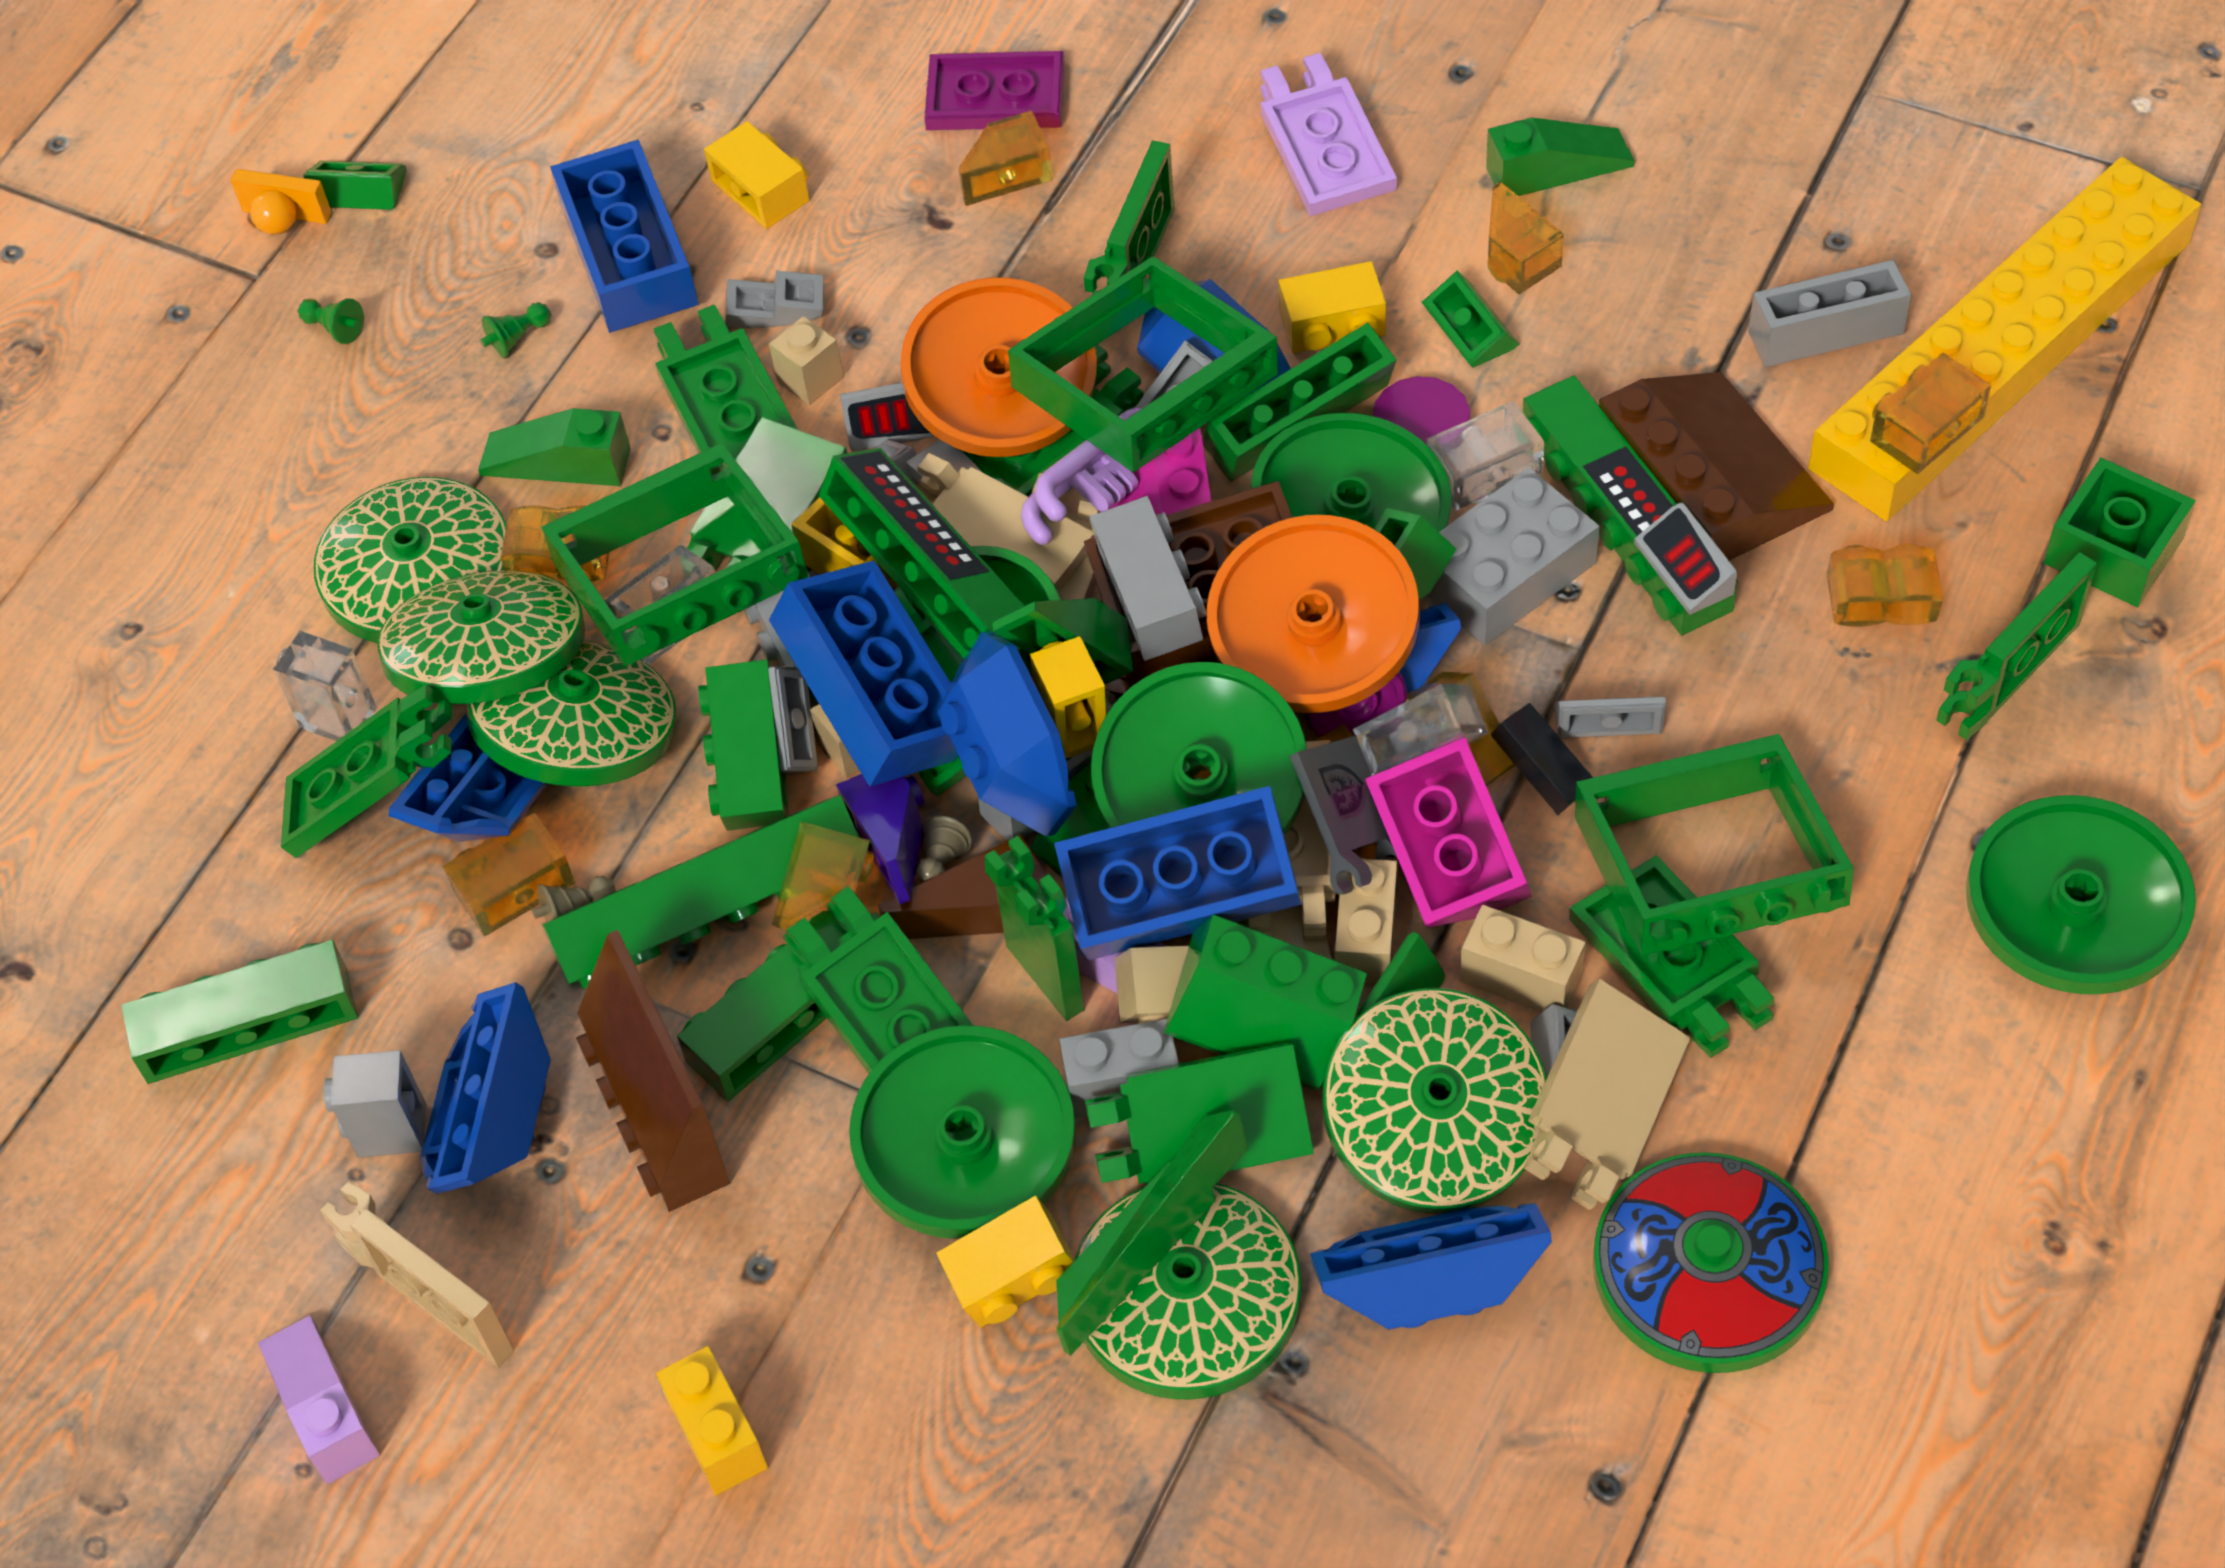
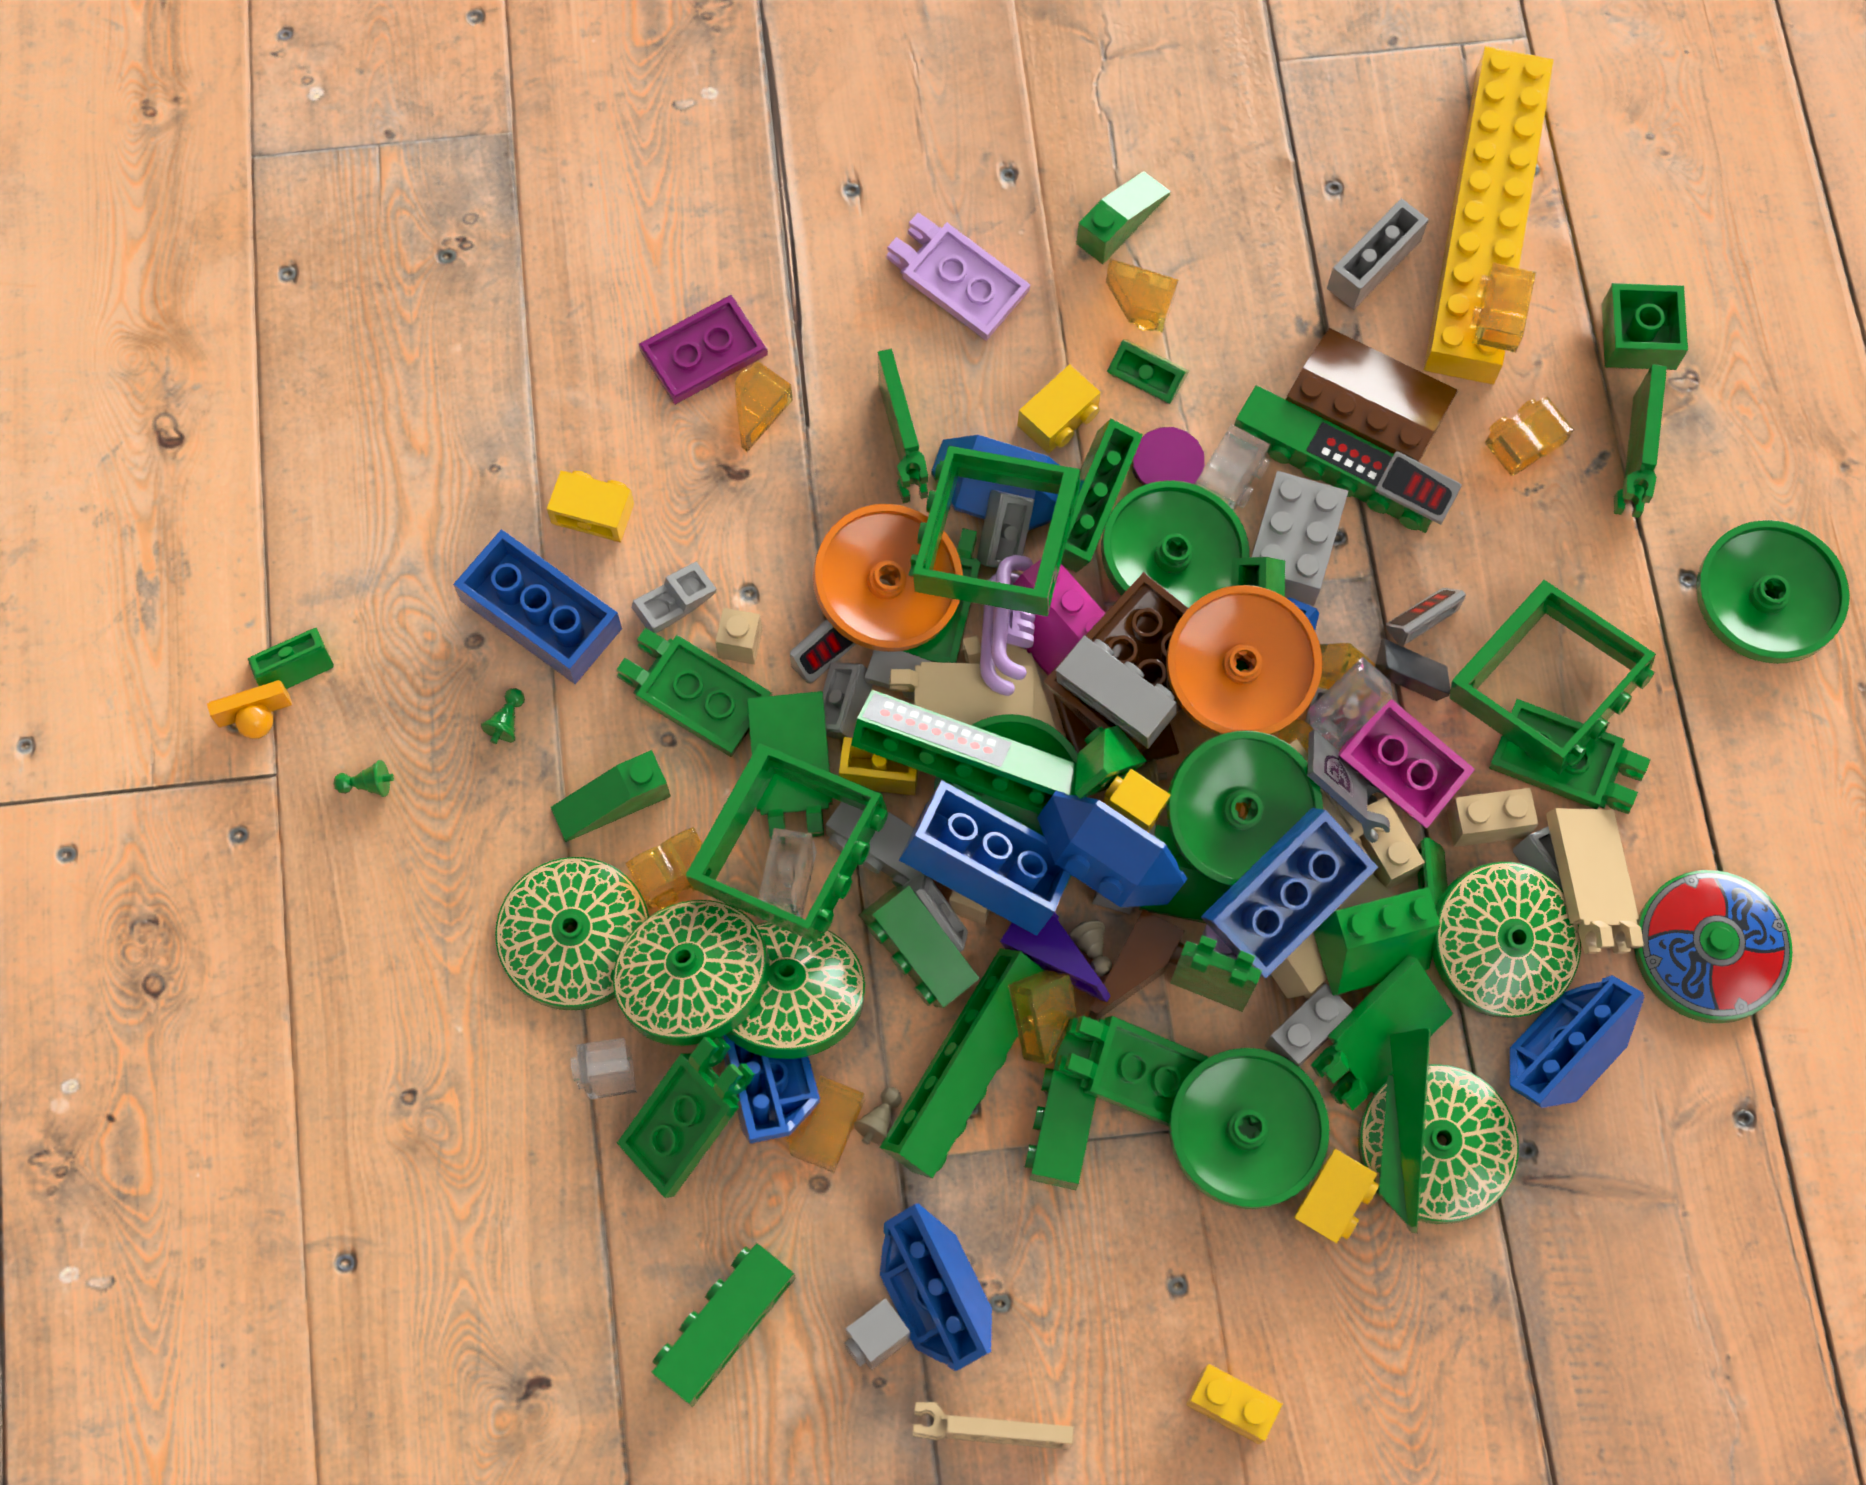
camera: 40 degrees left, 15 degrees up
reddish brown slope [576,930,731,1212] -> none

